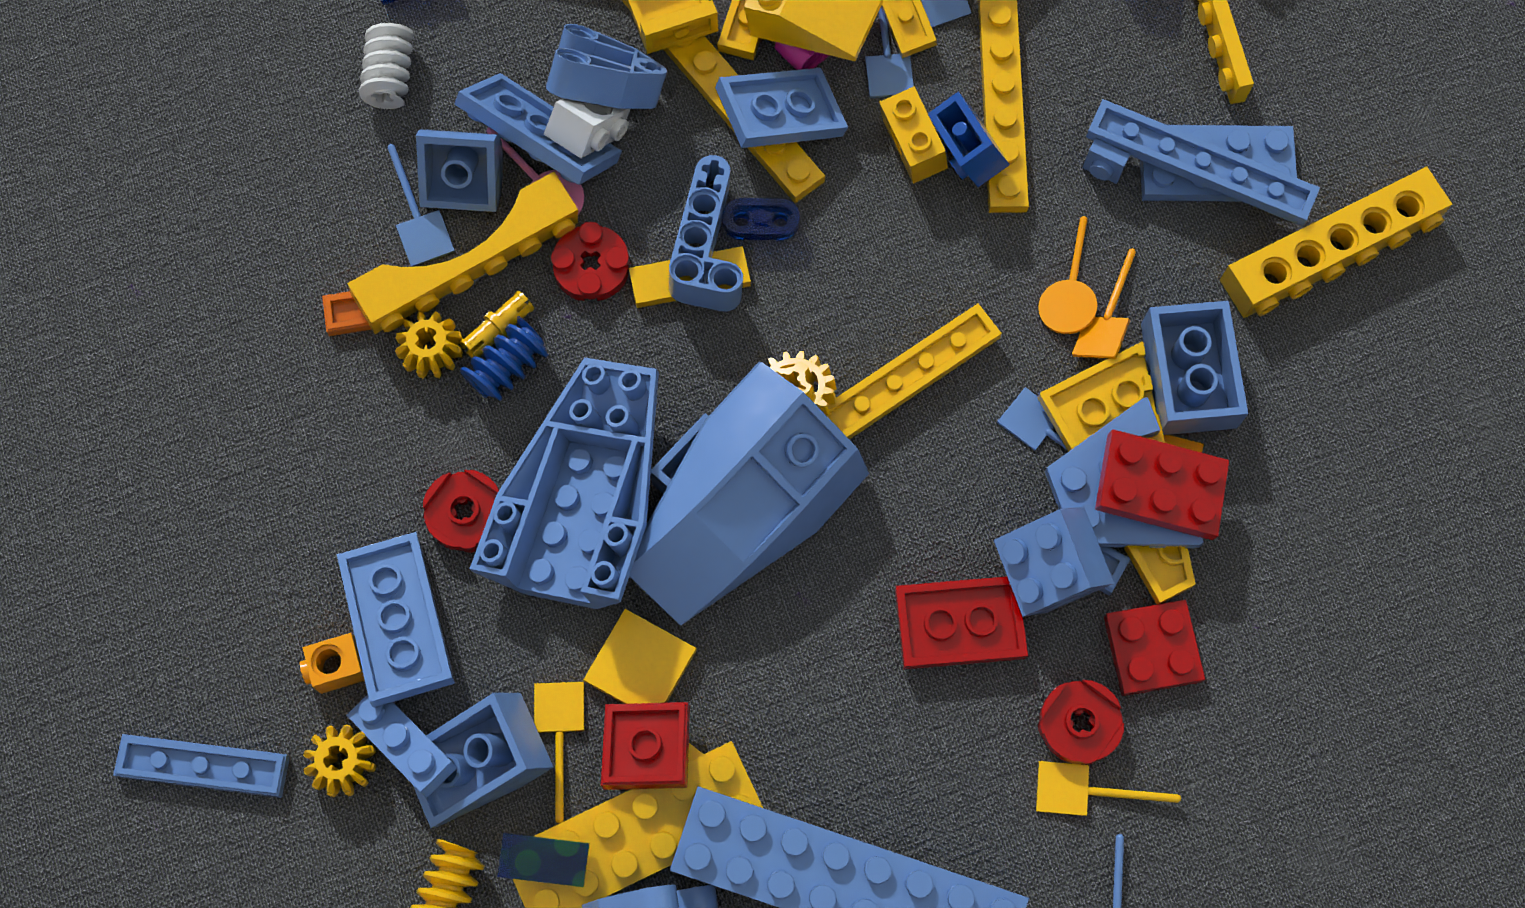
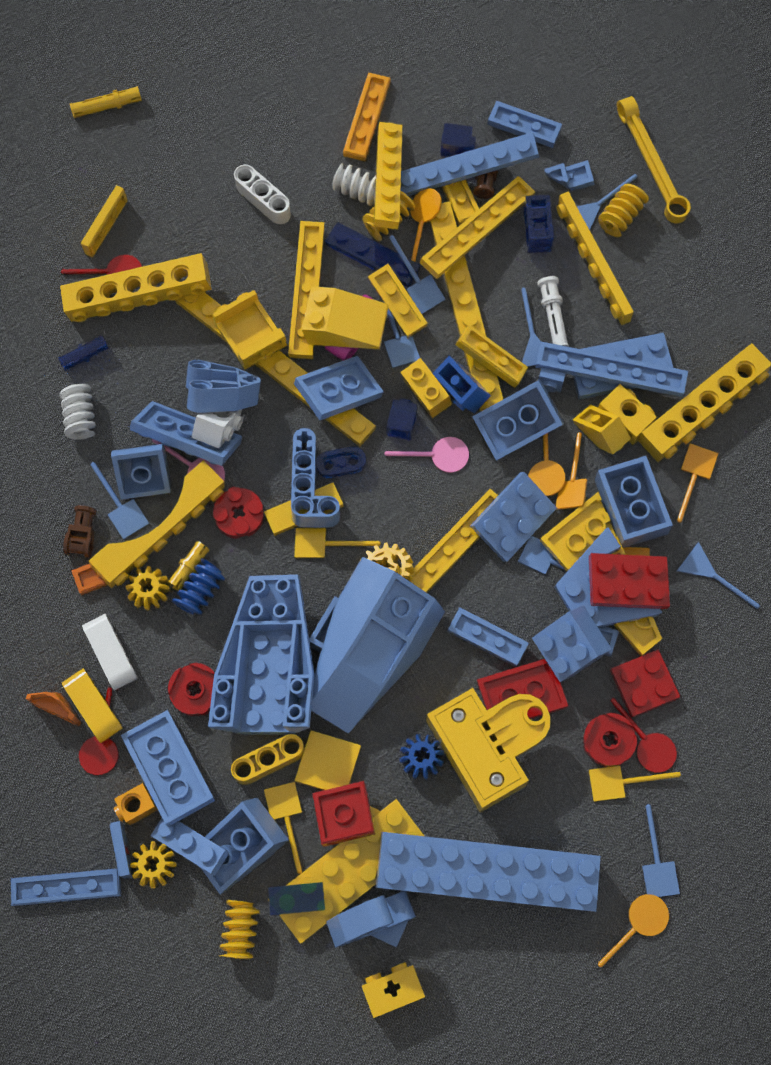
camera: 10 degrees left, 0 degrees up
none -> orange slope [25,692,81,727]
none -> yellow beam [62,668,123,743]
none -> reddish brown connector [63,505,97,558]
none -> red piece [79,687,119,775]
none -> white beam [82,614,138,691]
none -> medium blue tile [110,821,133,879]
none -> yellow beam [231,734,305,785]
none -> yellow piece [294,528,381,558]
none -> bright pink piece [384,437,469,473]
none -> clear blue brick [386,399,418,440]
none -> blue gear [400,734,444,780]
none -> yellow brick [426,688,550,813]
none -> medium blue plate [447,607,529,667]
none -> yellow tile [455,324,528,388]
none -> medium blue plate [470,472,557,562]
none -> medium blue slope [472,379,564,460]
none -> medium blue piece [521,288,541,367]
none -> white pin [537,276,569,347]
none -> yellow slope [573,405,631,454]
none -> yellow brick [598,384,657,445]
none -> red piece [611,698,677,773]
none -> light orange piece [677,443,718,523]
none -> medium blue piece [677,542,760,609]

